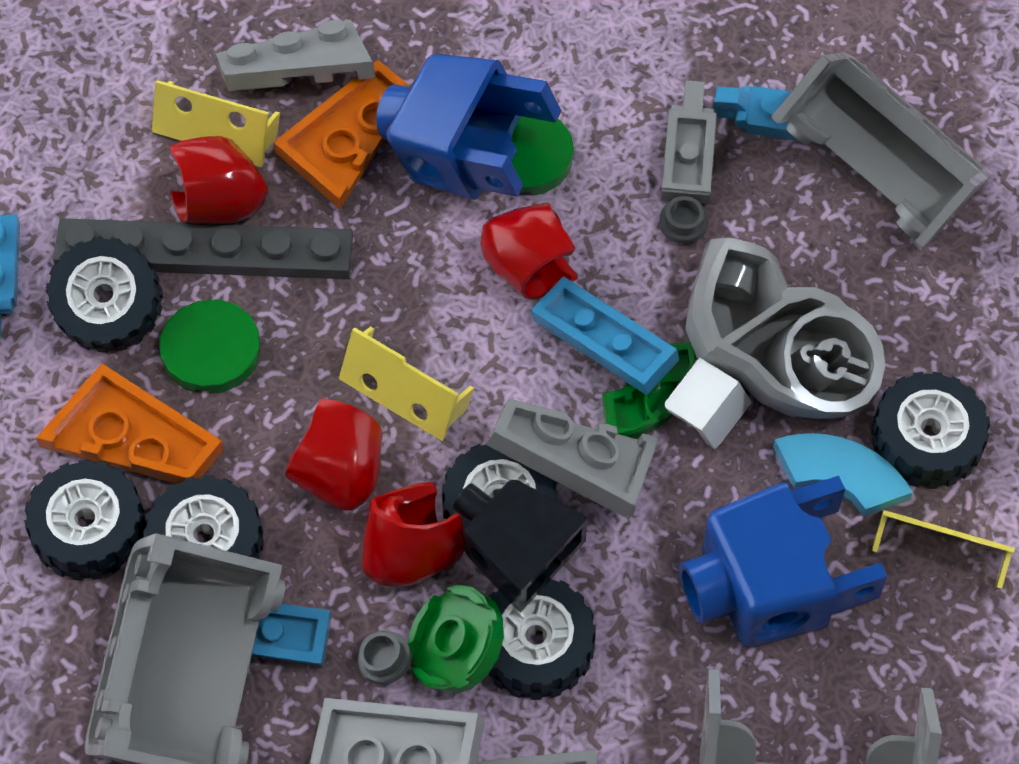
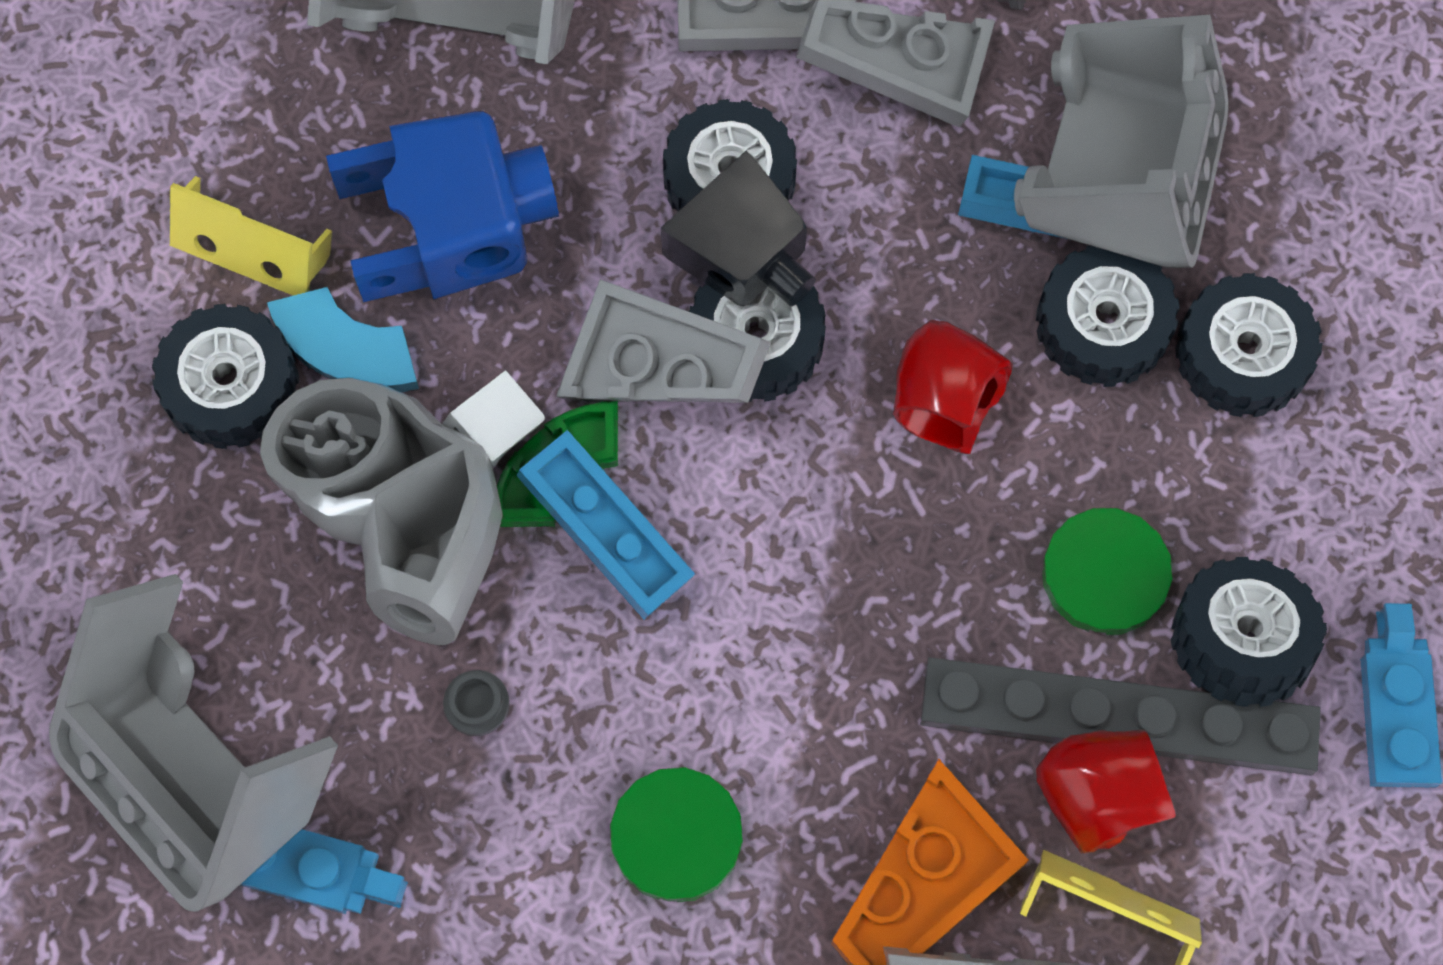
camera: 175 degrees left, 10 degrees up
orange wing [36,363,224,484] -> none
light yellow piece [339,326,474,441] -> none
dark grey plate [358,631,412,685] -> none
red piece [362,482,464,587] -> none
blue piece [376,54,561,200] -> none
green tile [408,585,504,695] -> none
red piece [480,202,578,300] -> none
light grey hinge [661,80,717,204] -> none

